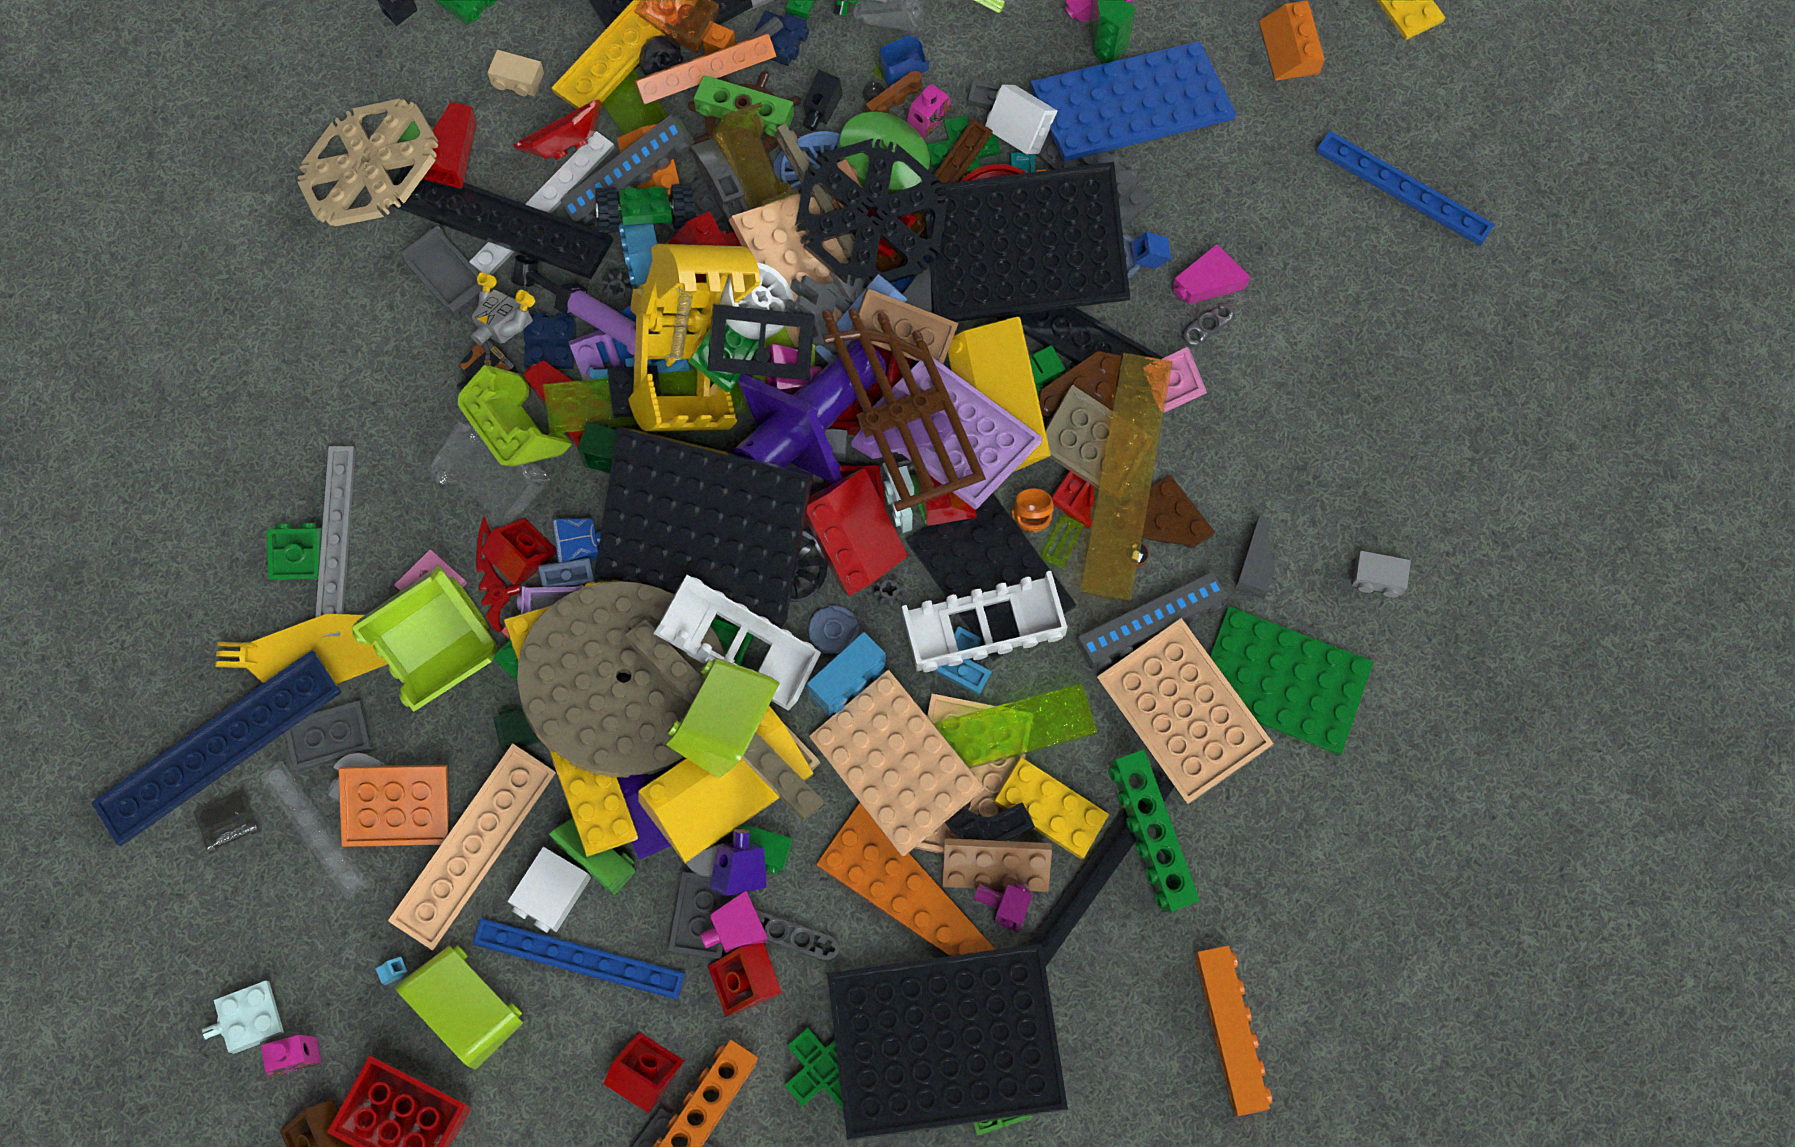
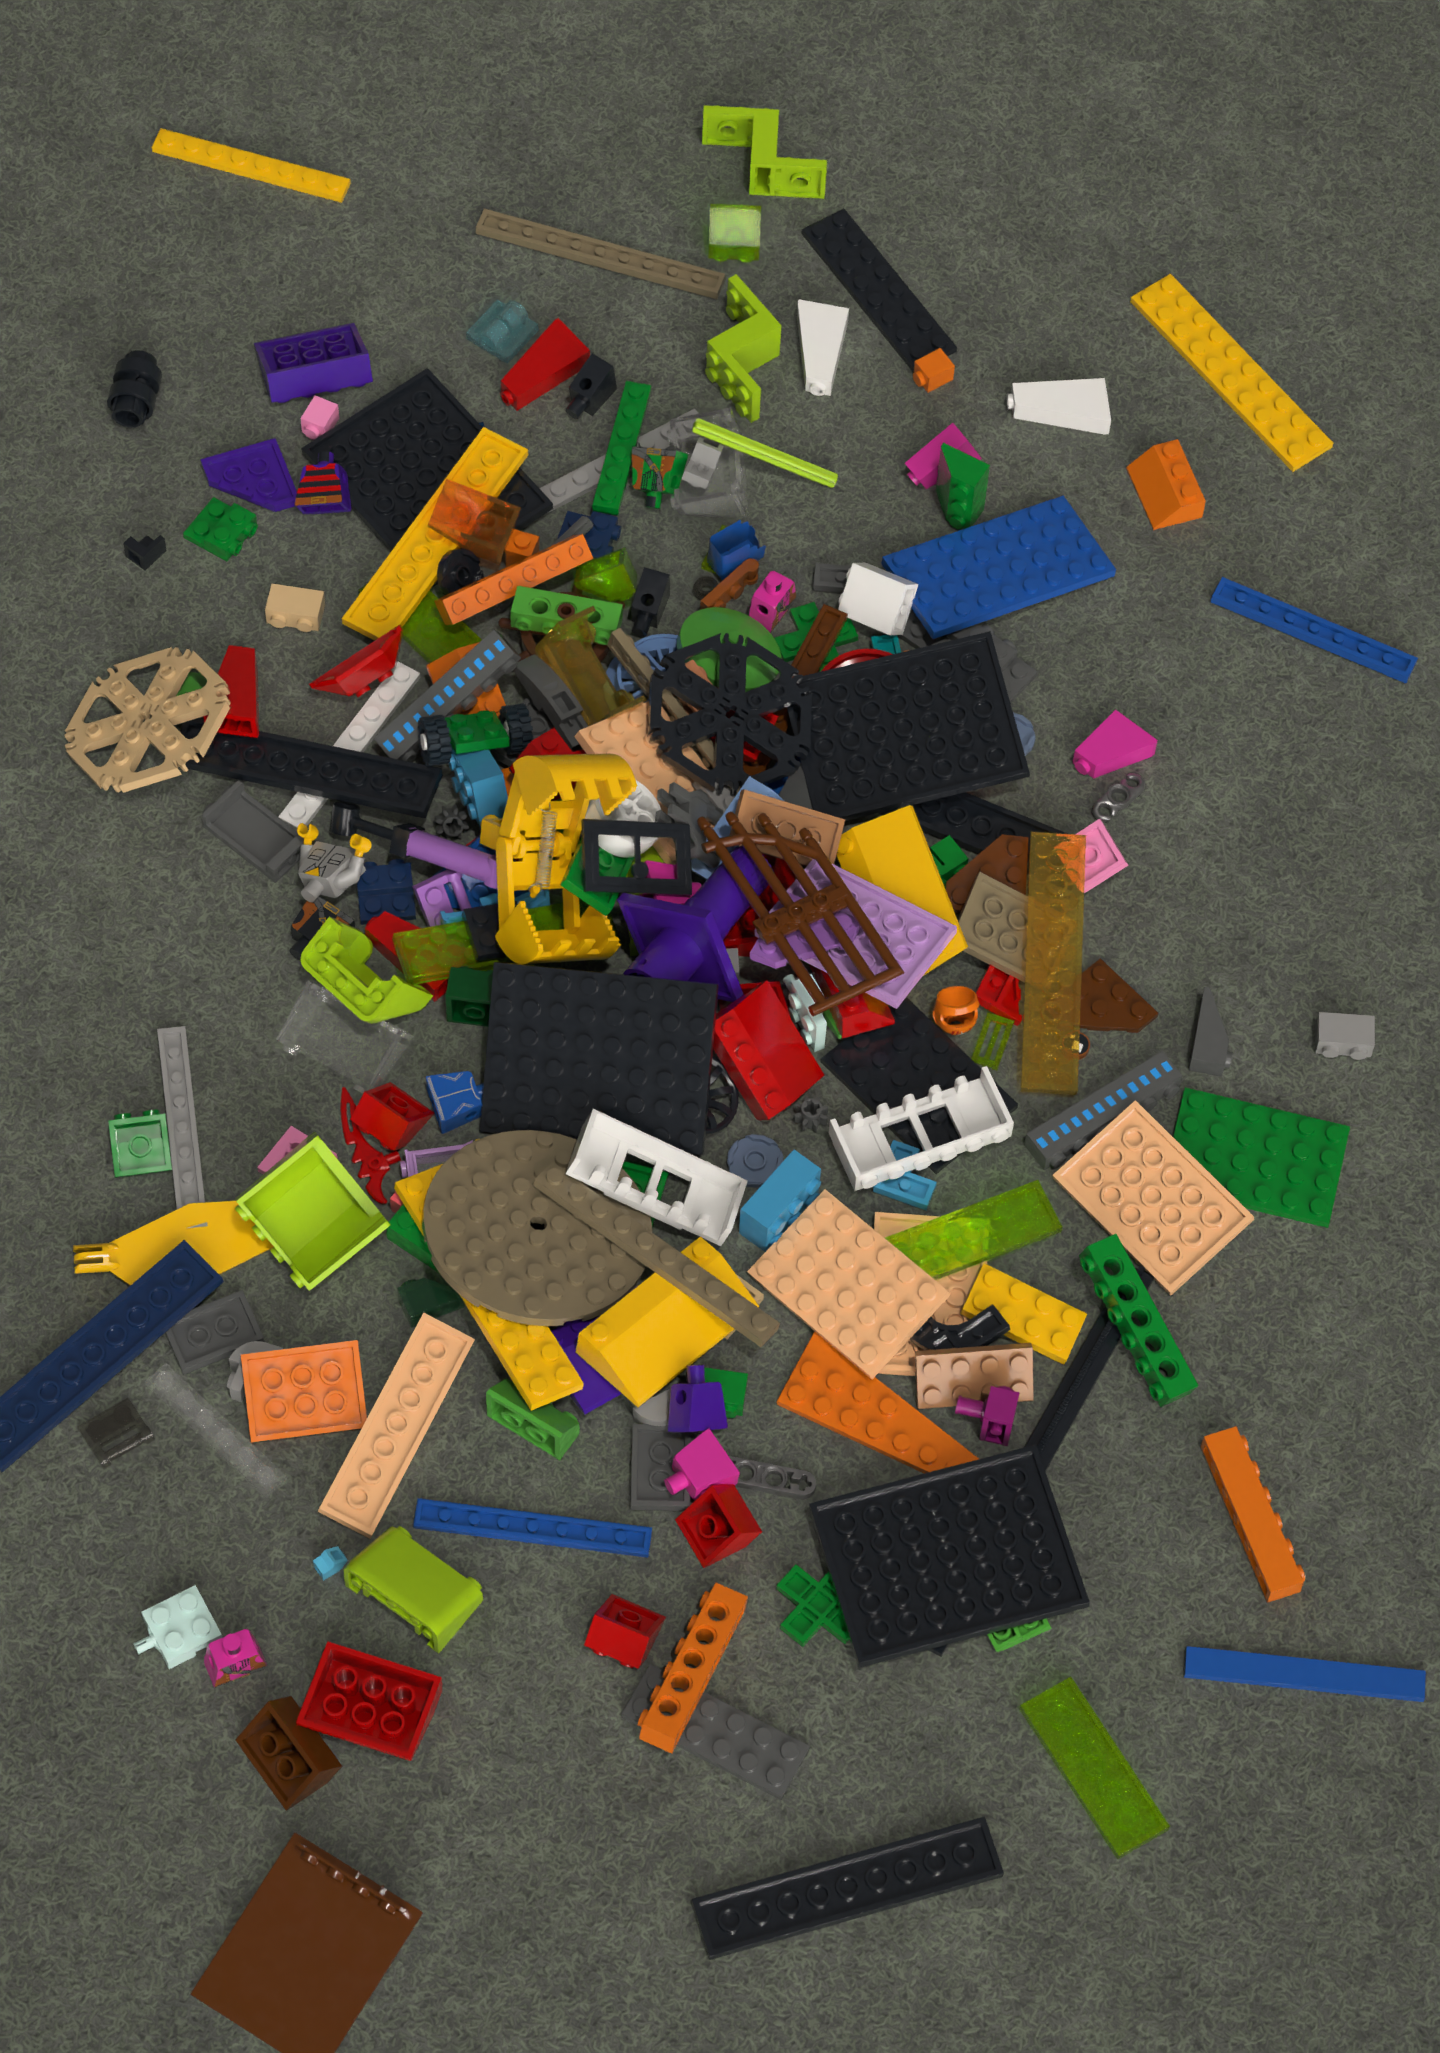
camera: 10 degrees left, 10 degrees down
white brick [508,847,591,933] -> none
sand blue slope [539,558,594,587] -> none
lime windscreen [666,658,780,779] -> none
blue brick [1131,232,1171,269] -> none
none -> clear neon green slope [574,547,638,602]

